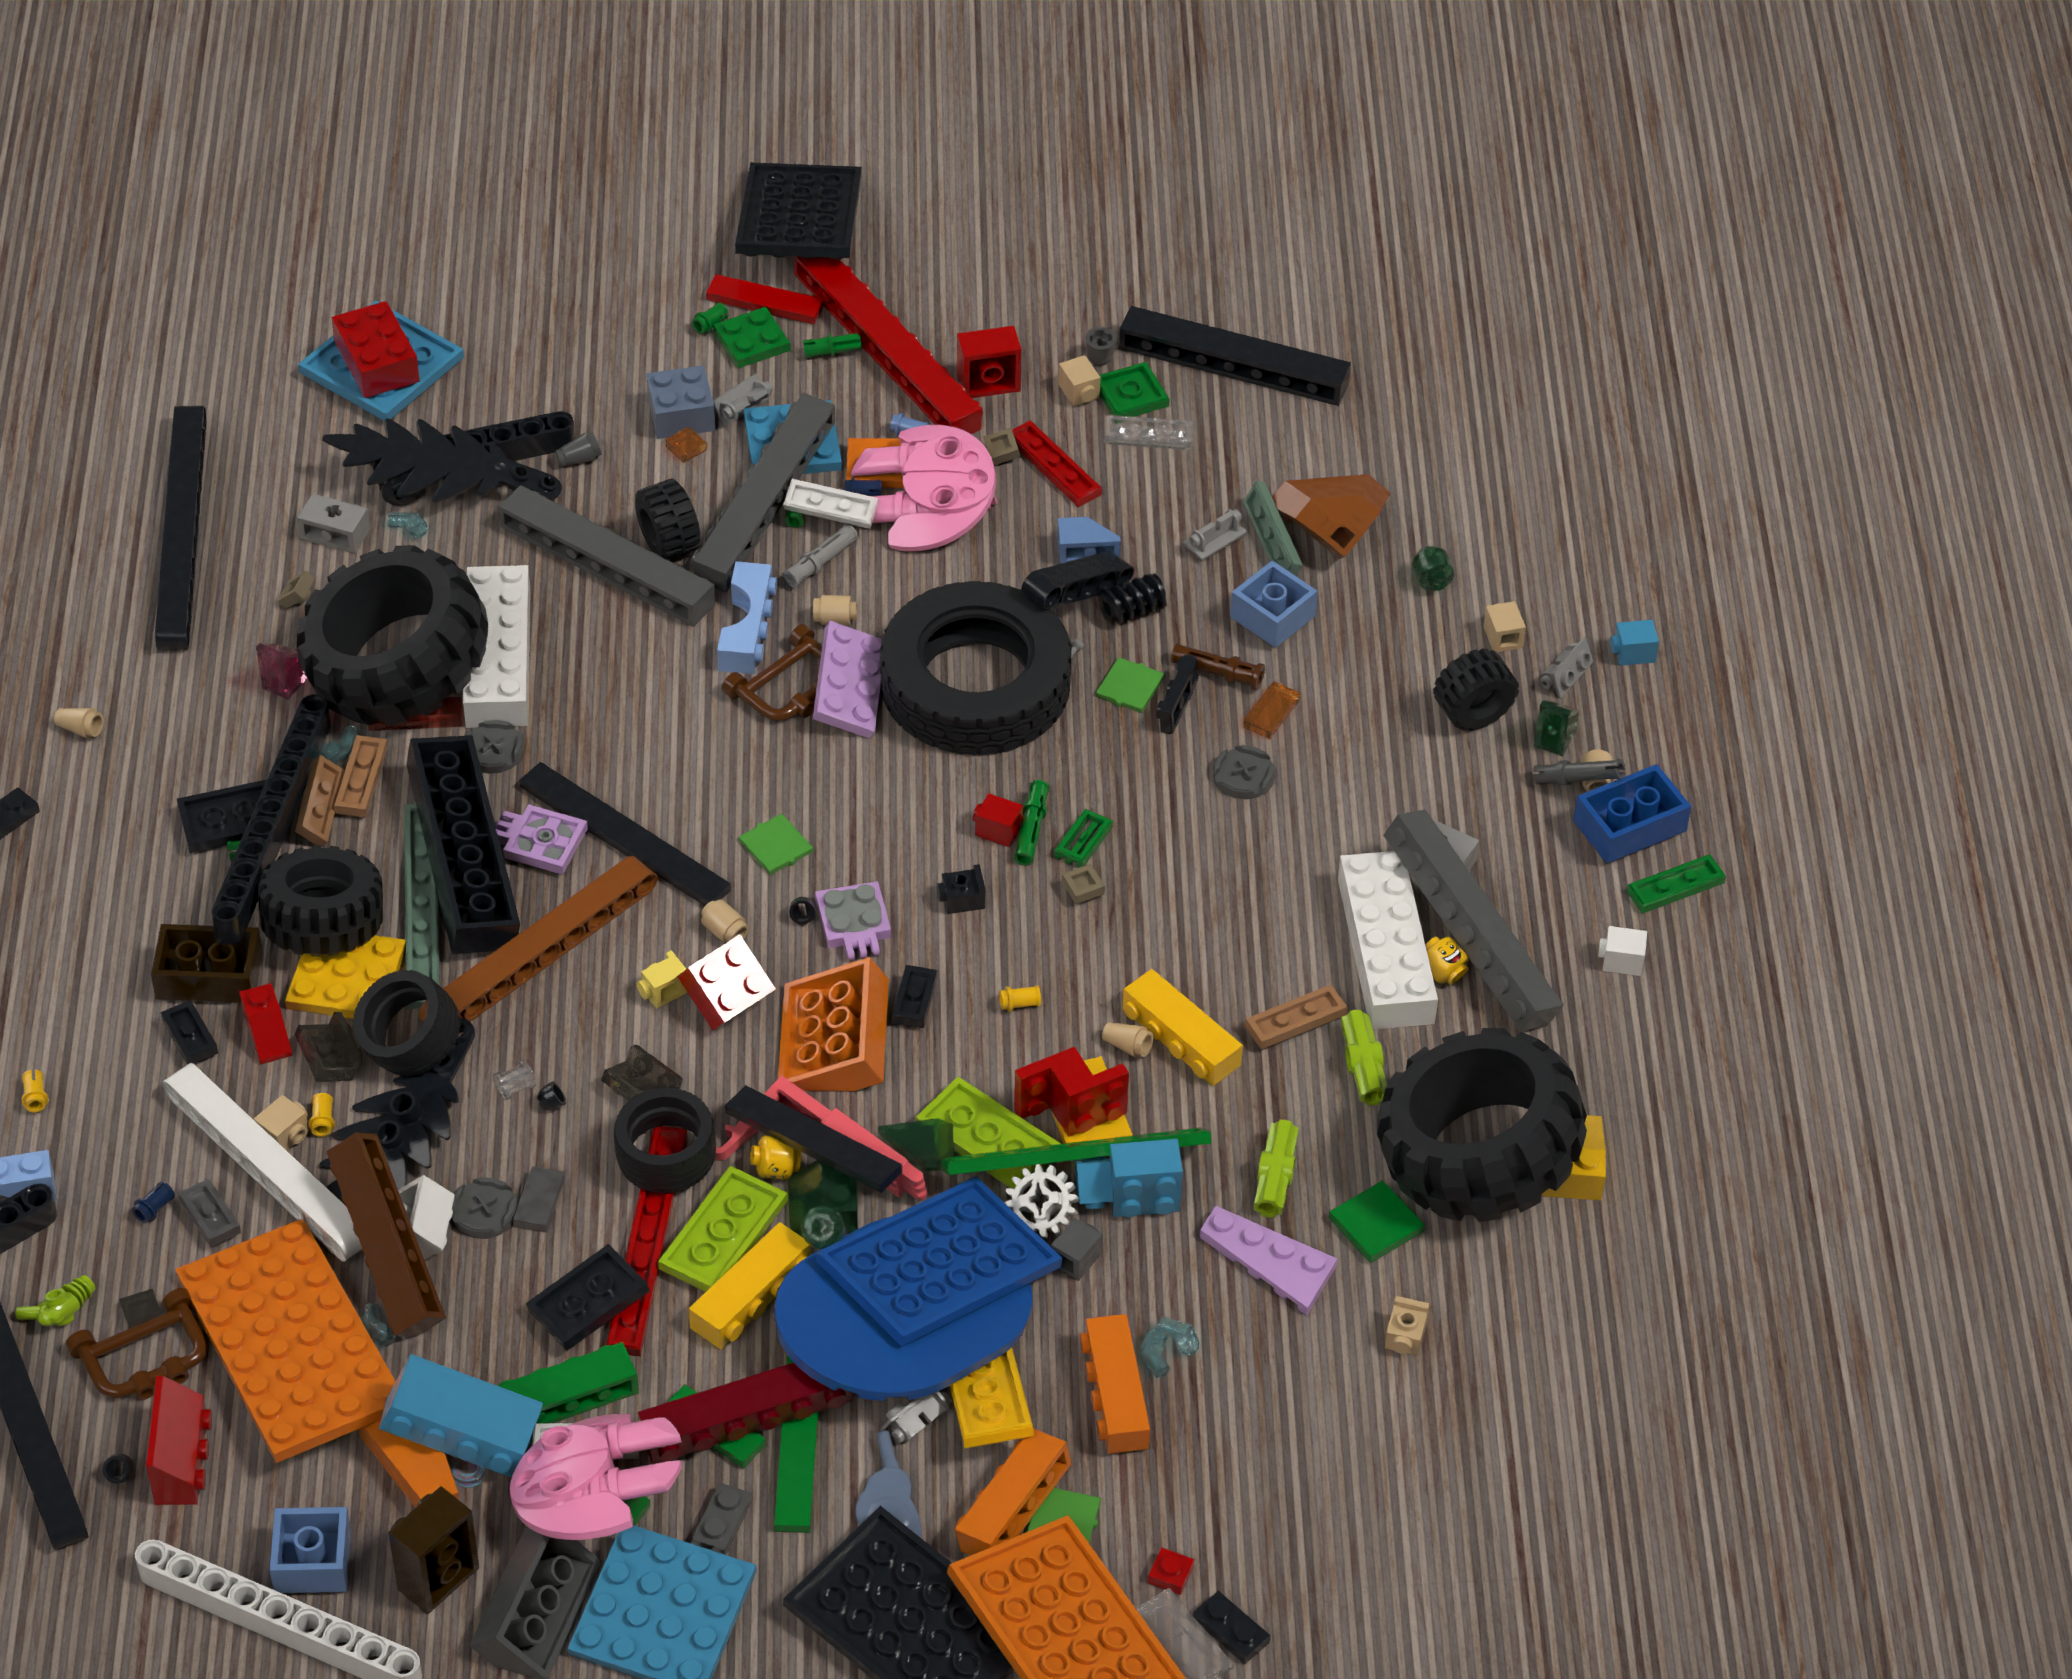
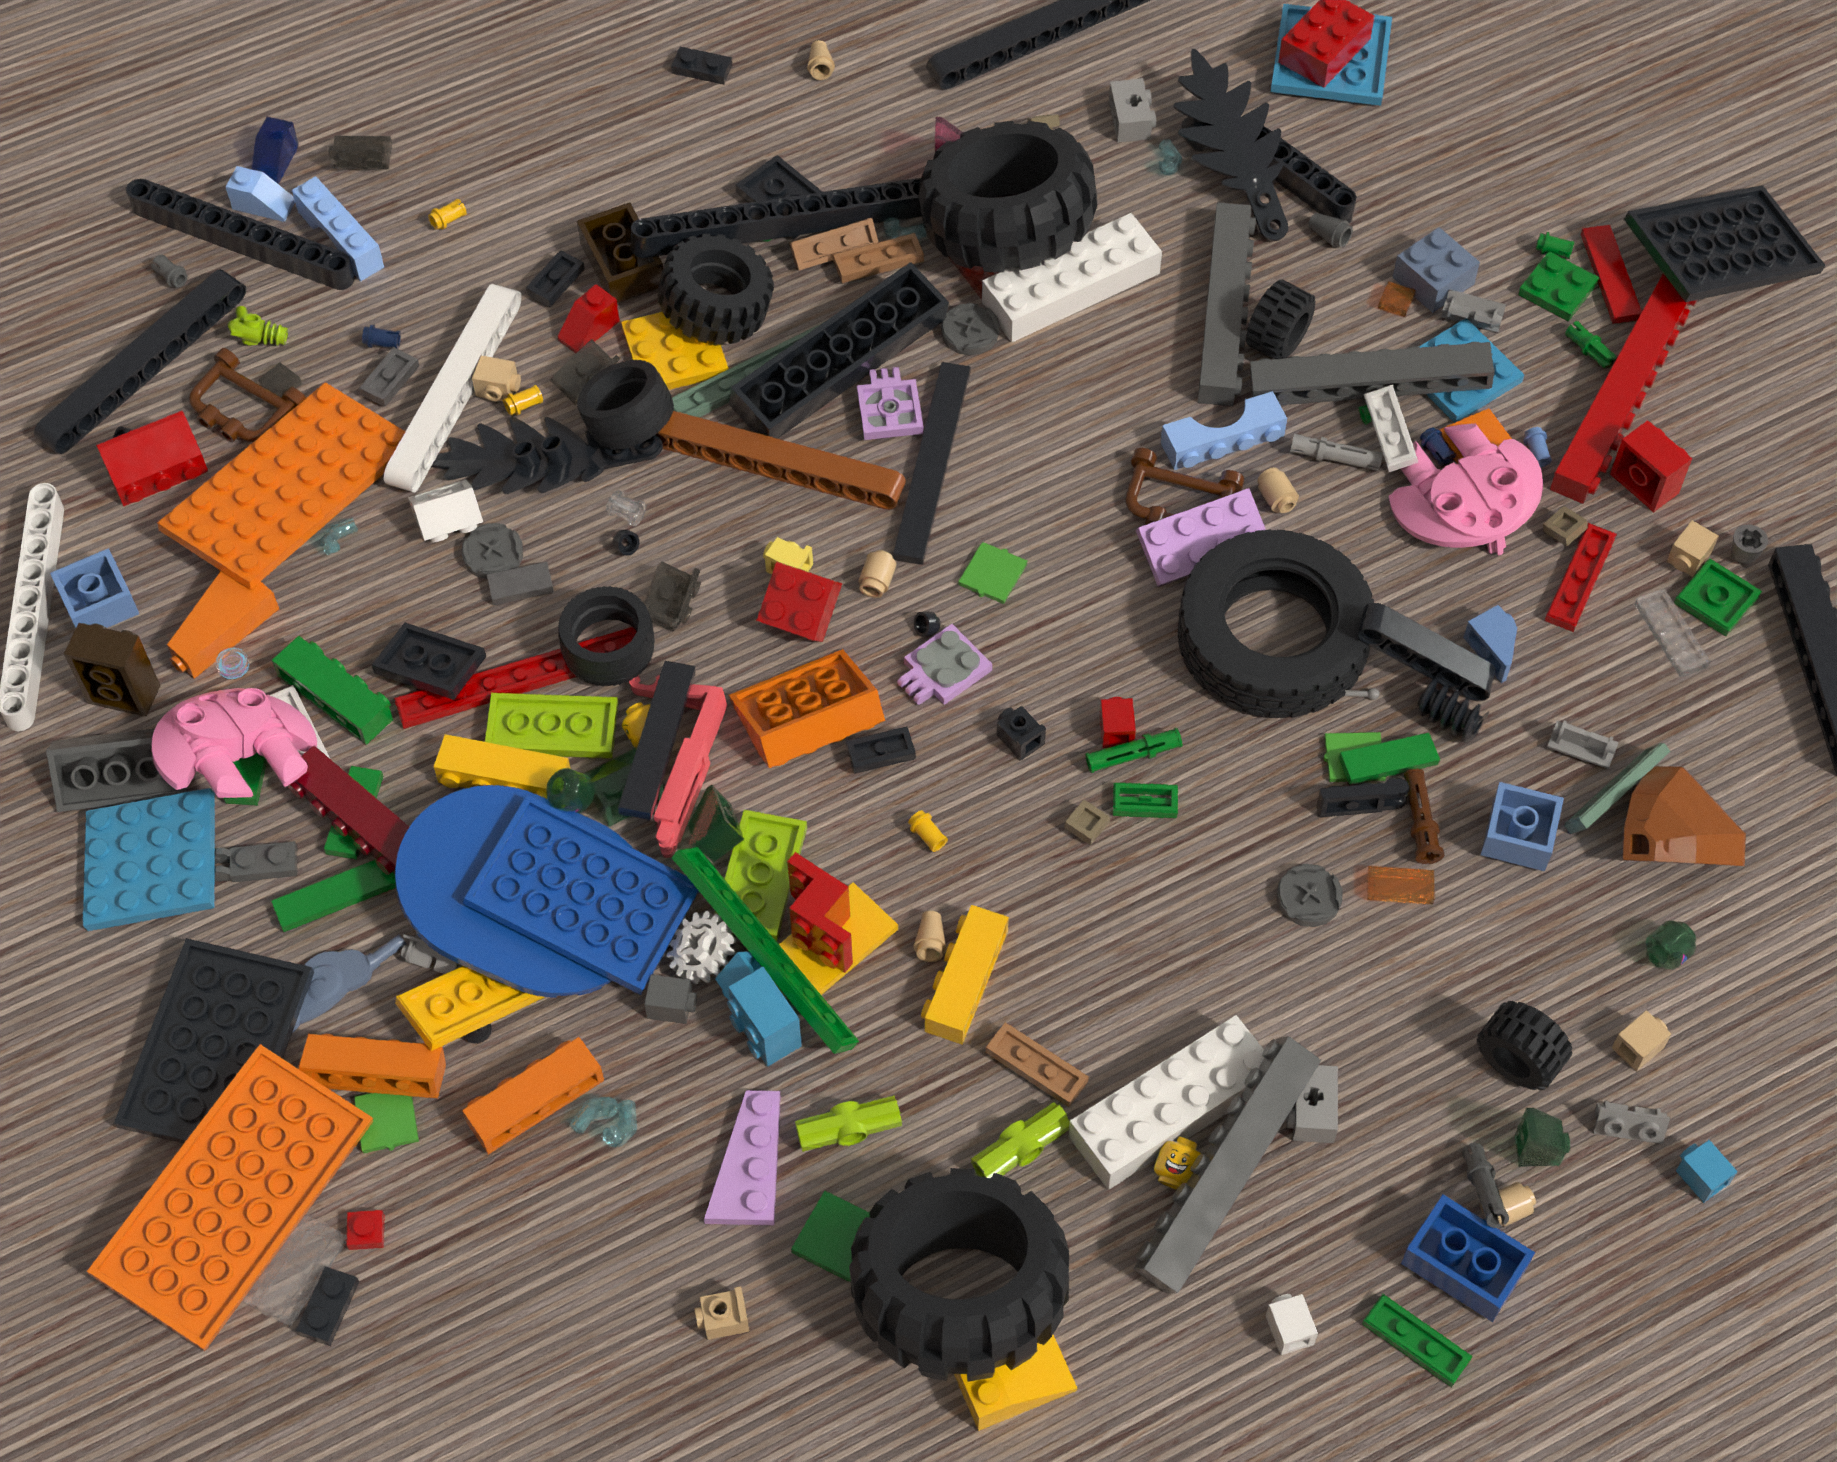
camera: 65 degrees right, 10 degrees up
reddish brown brick [326,1132,446,1337] -> none
dark azure slope [379,1354,543,1477] -> none
none -> green tile [1338,733,1440,785]

